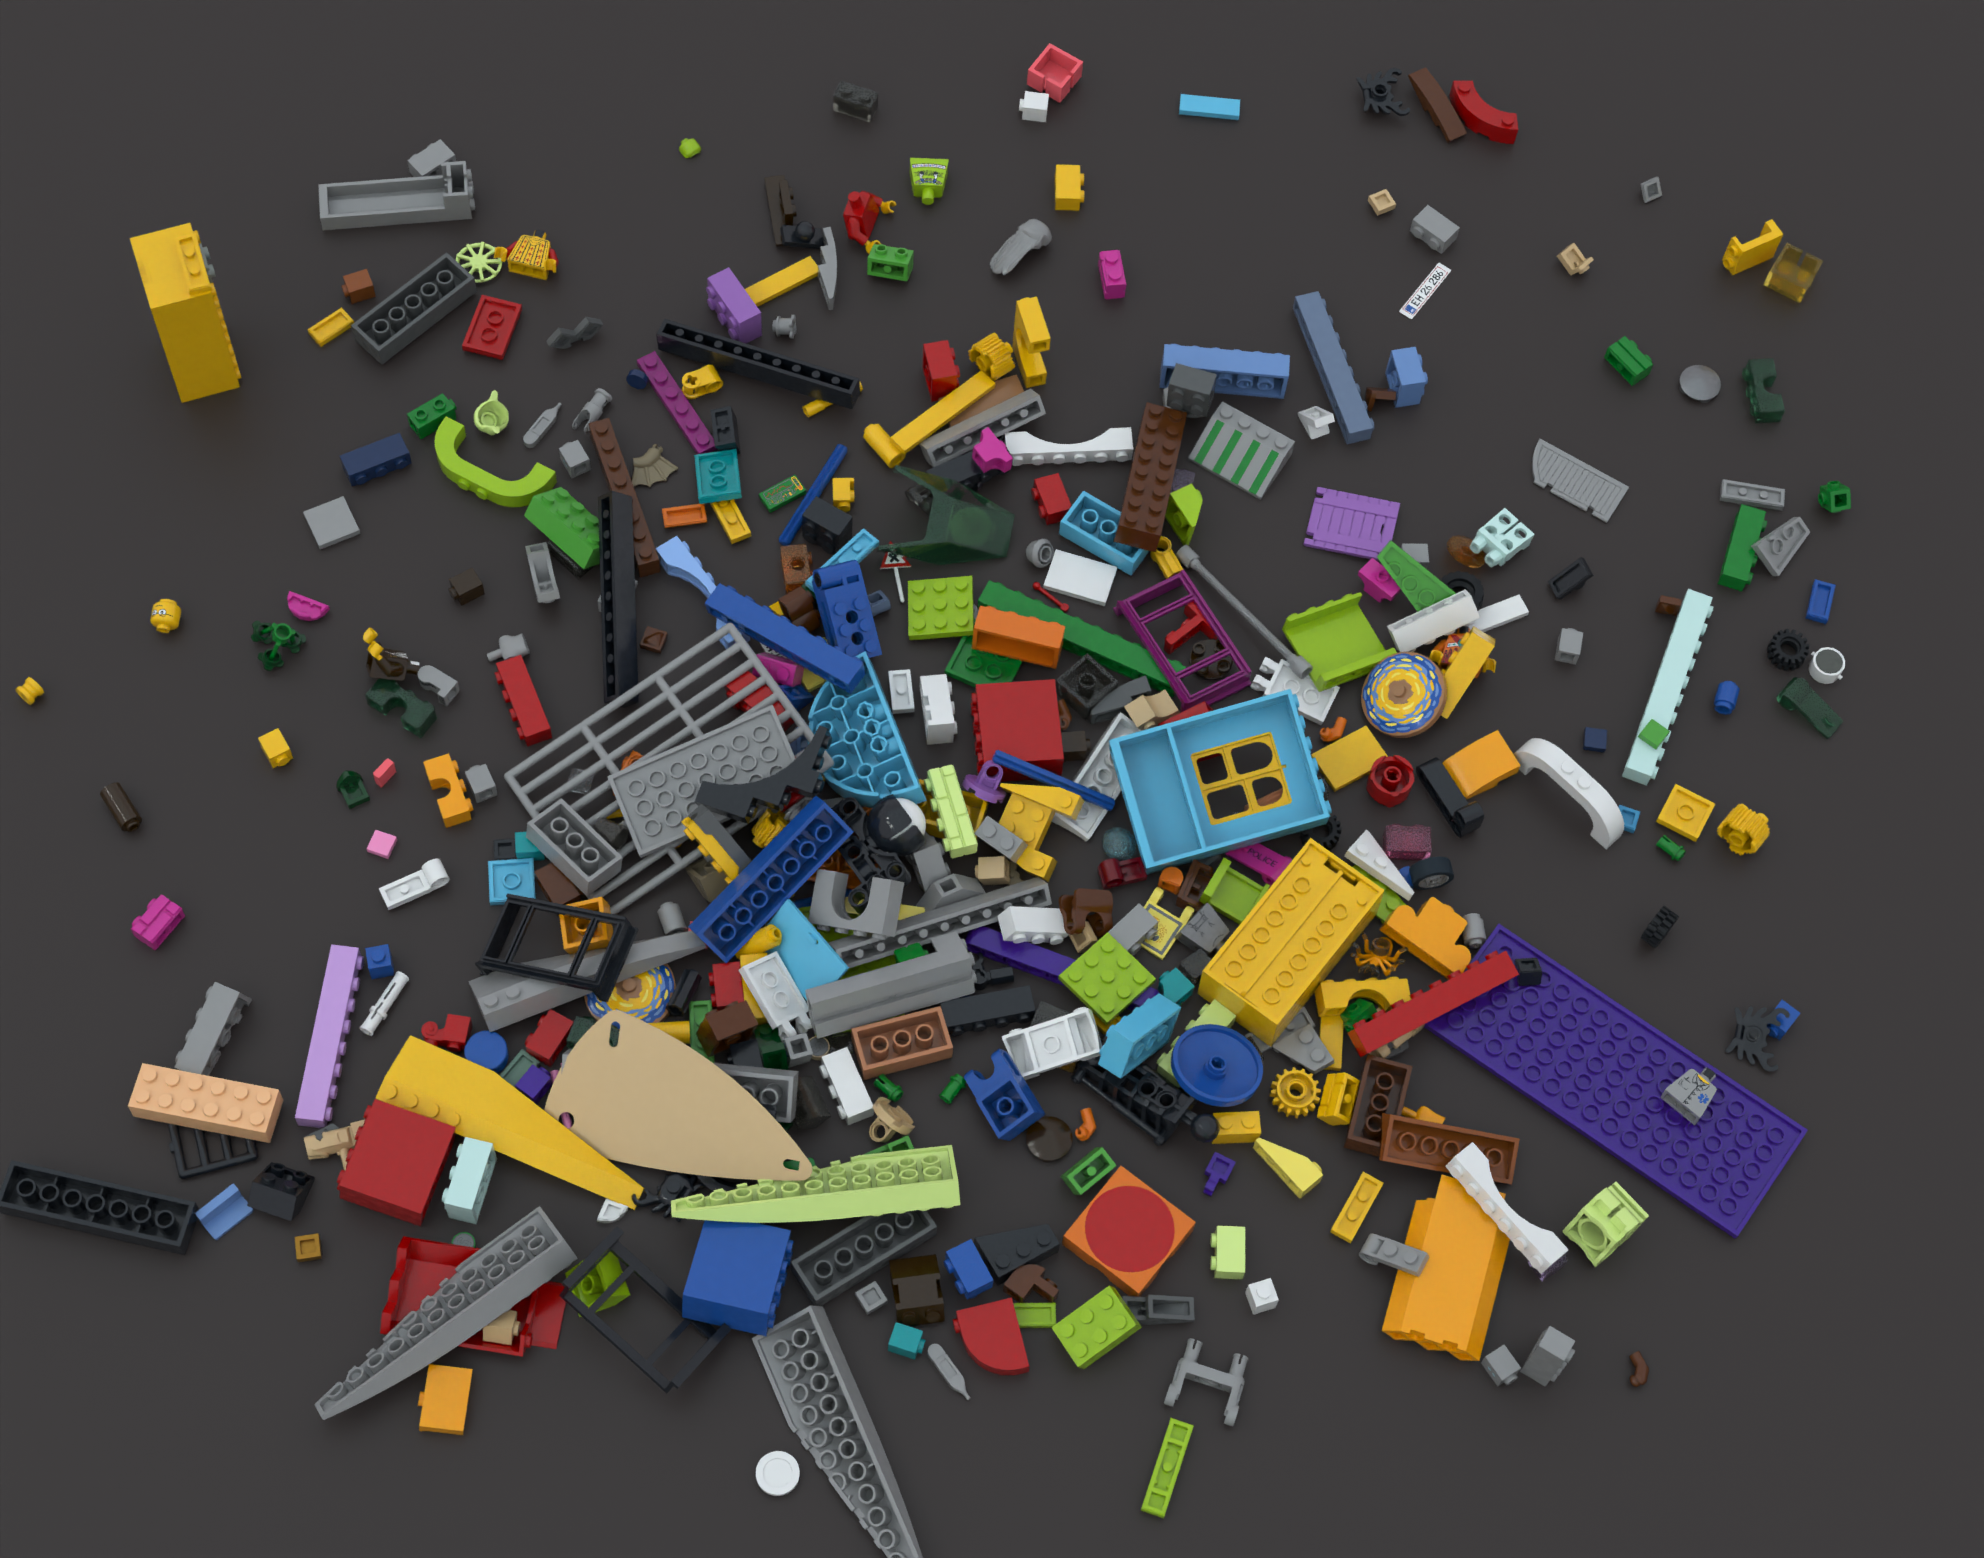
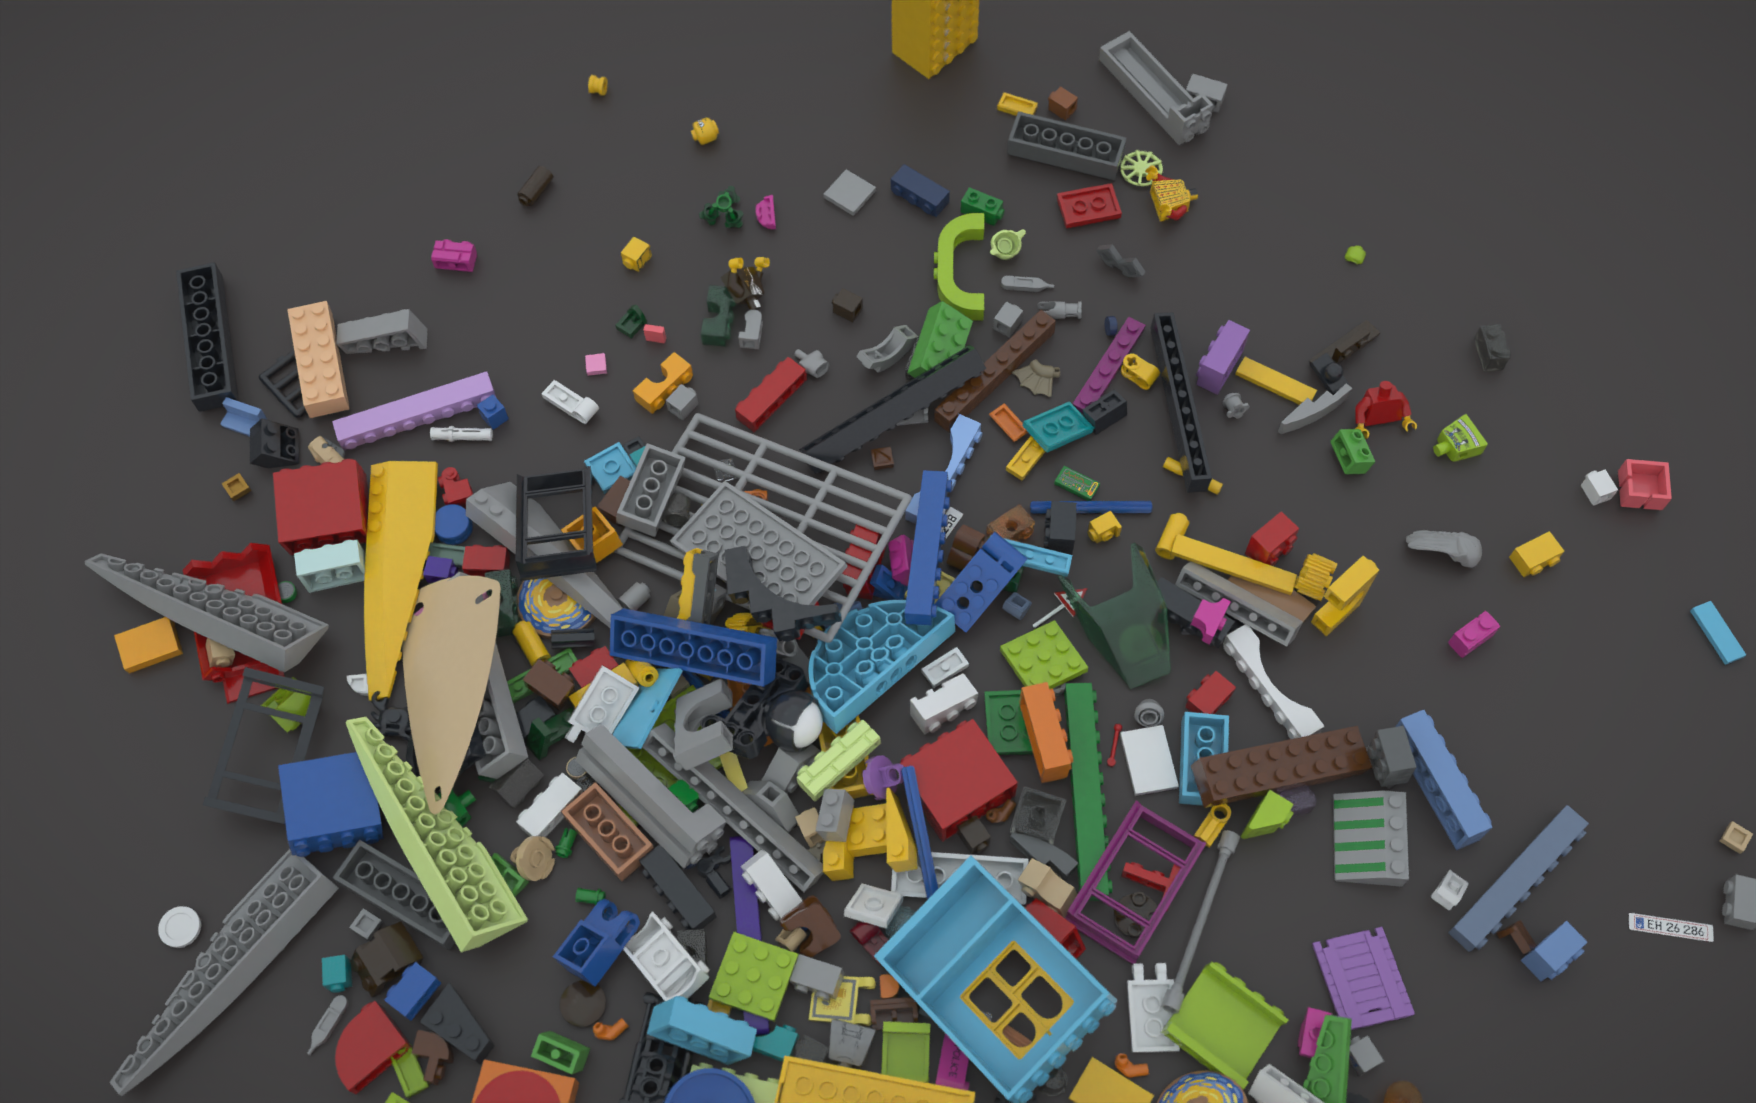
camera: 70 degrees right, 0 degrees up
light grey brick [783,1032,813,1068] -> none
none -> white tile [844,883,903,928]

